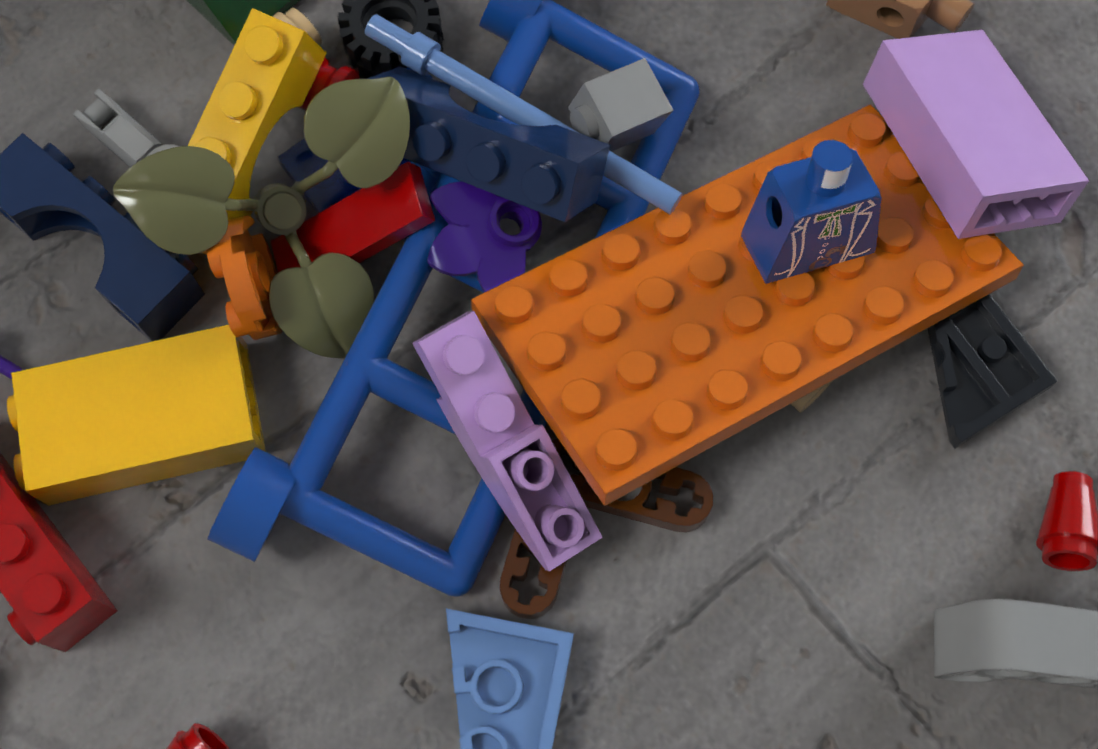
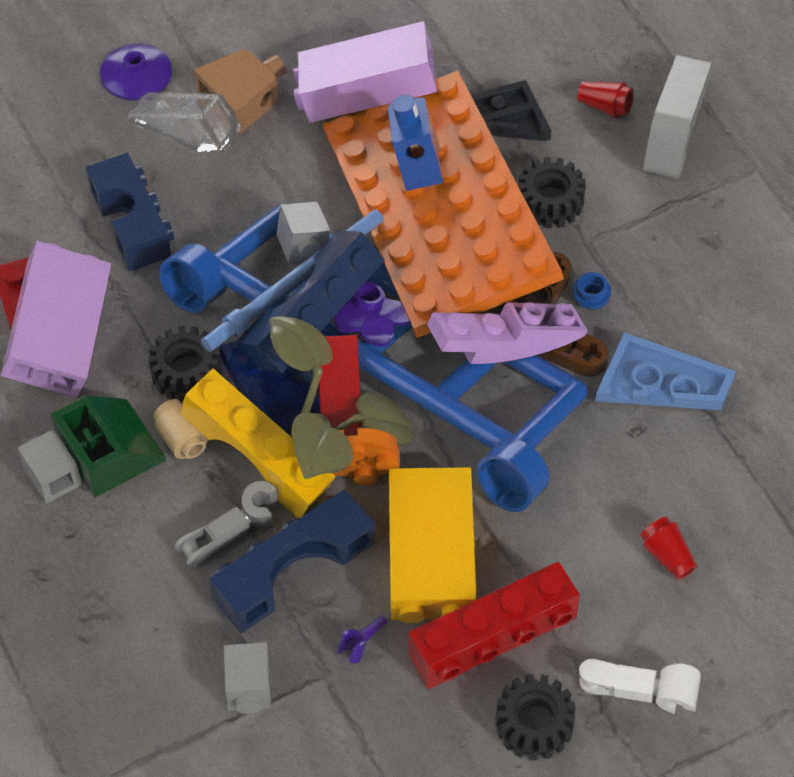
camera: 80 degrees left, 15 degrees down
none -> black tyre [518,157,586,229]
none -> blue plate [572,272,611,309]

